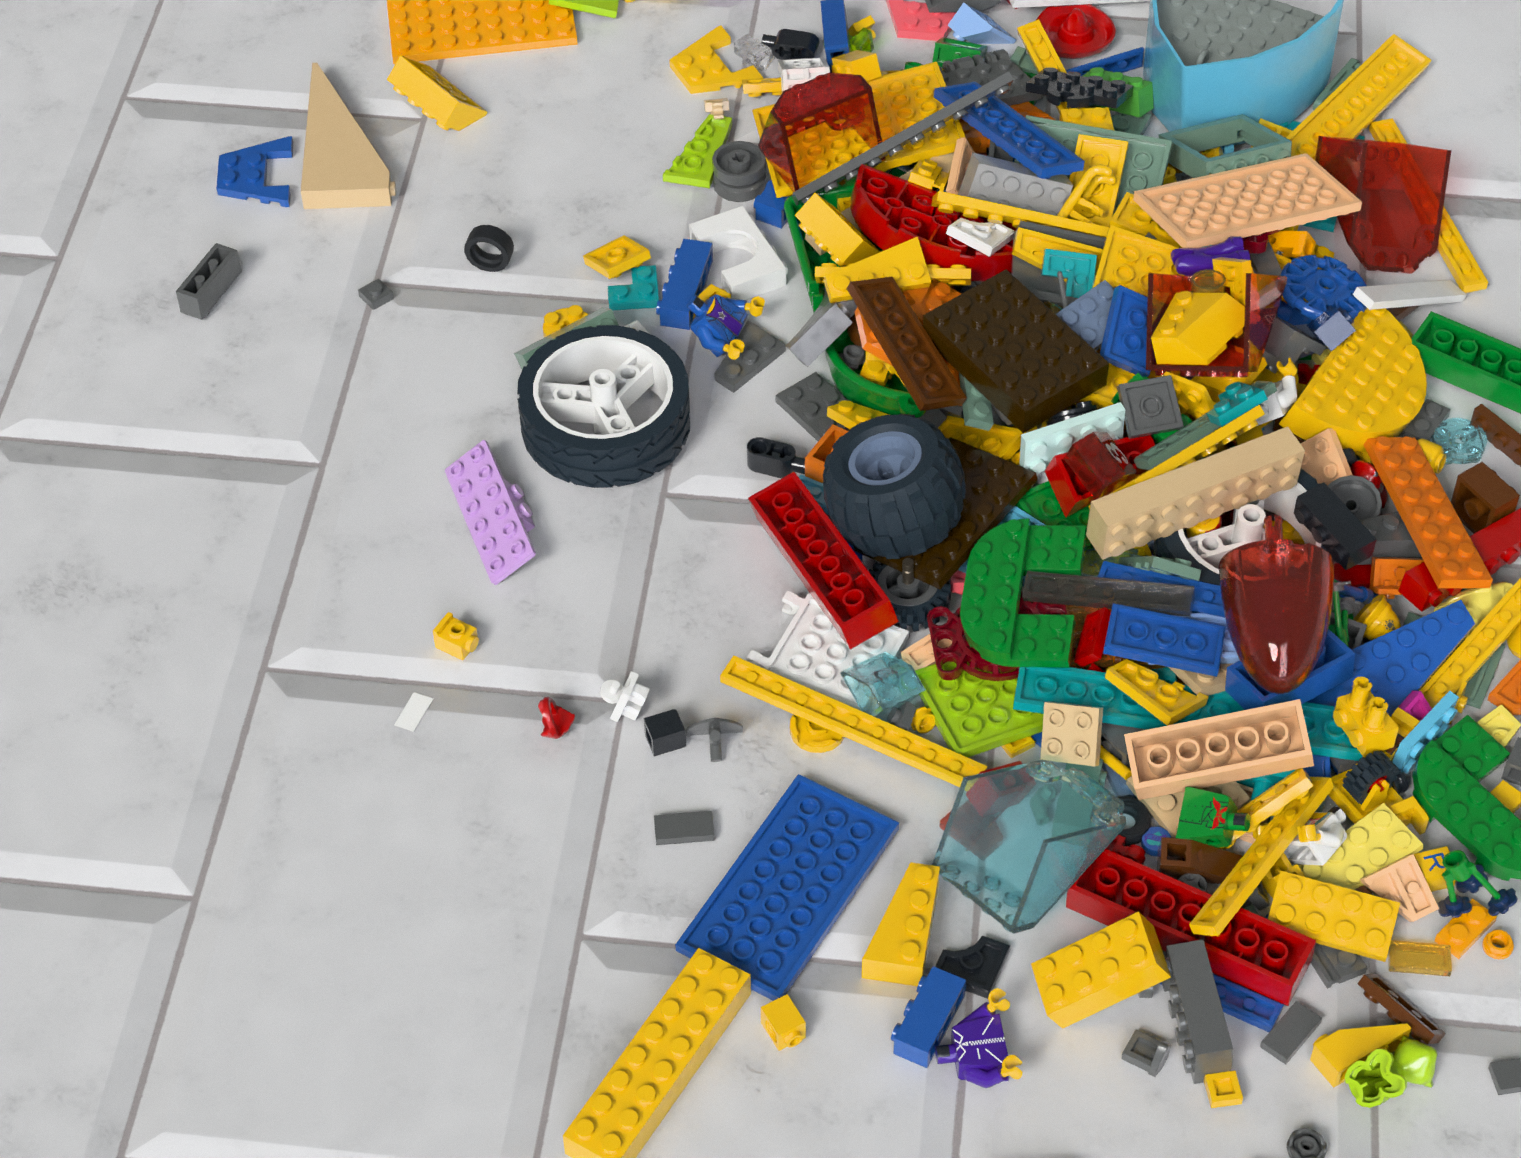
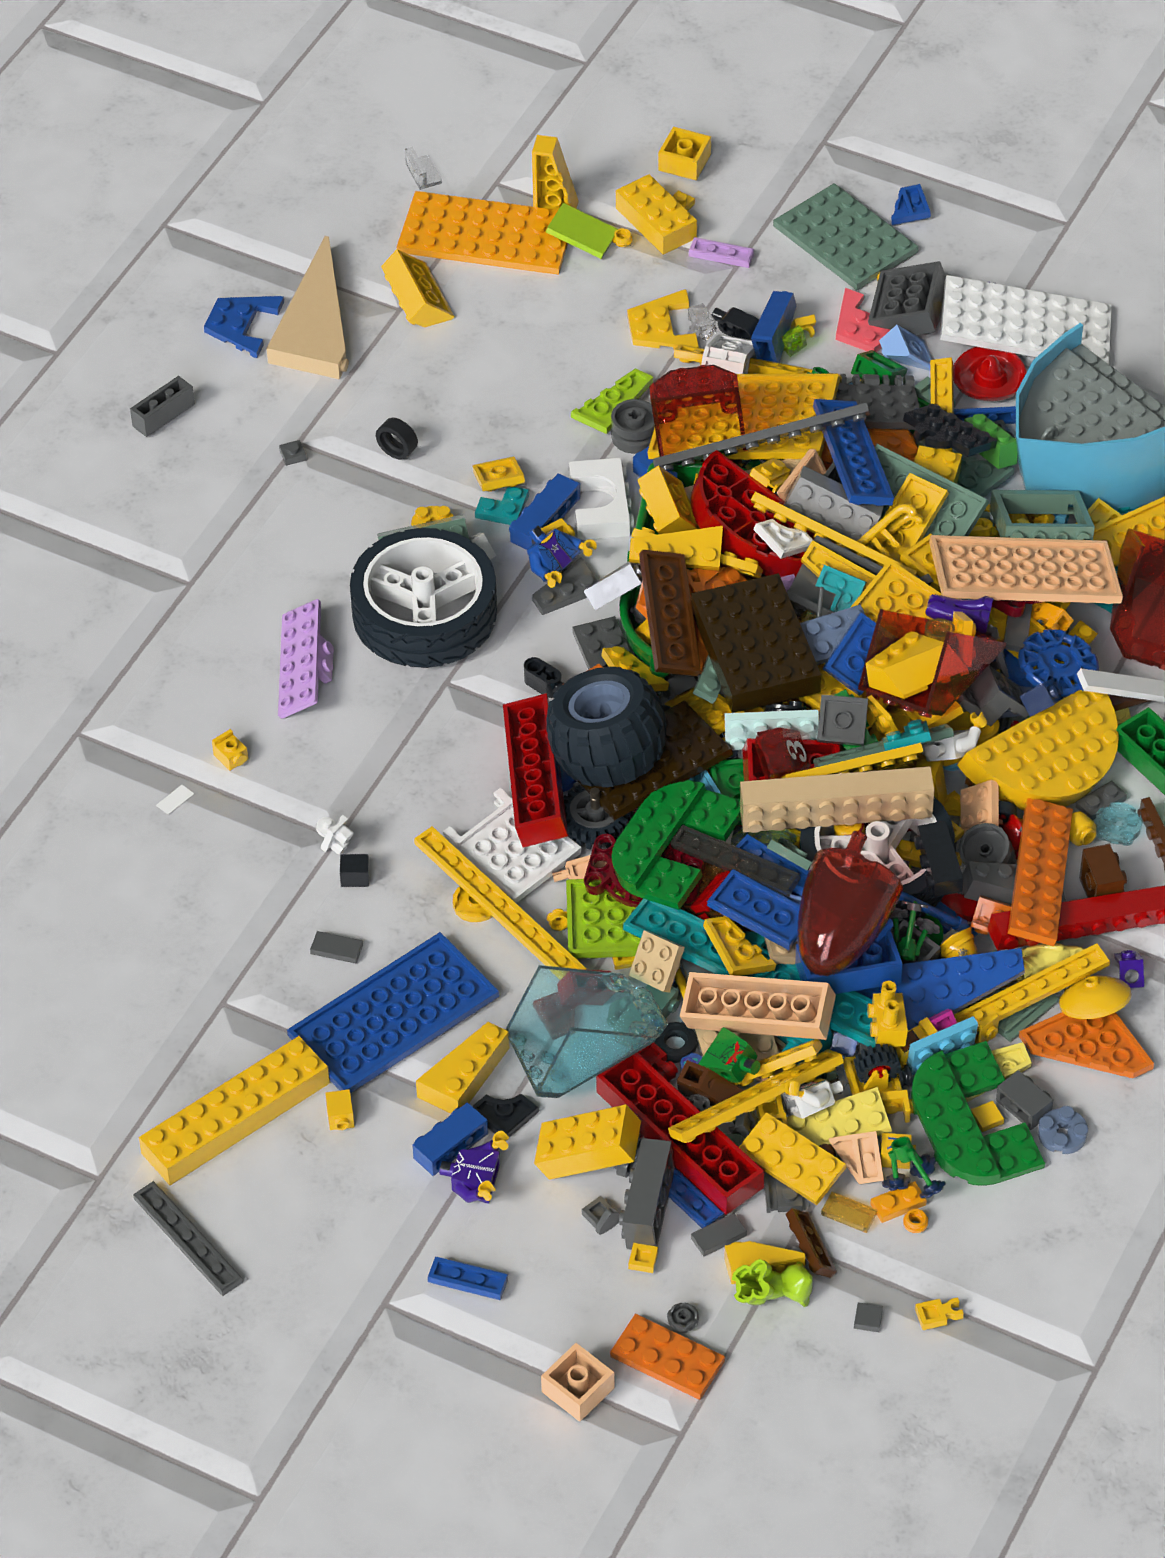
camera: 20 degrees right, 0 degrees up
red piece [538,697,575,739] -> none
dark grey shield [686,718,743,762] -> none
tan plate [704,98,729,120] -> none
yellow brick [832,50,882,85] -> none
clear light blue slope [840,652,925,718] -> none
dark grey plate [887,701,917,731] -> none

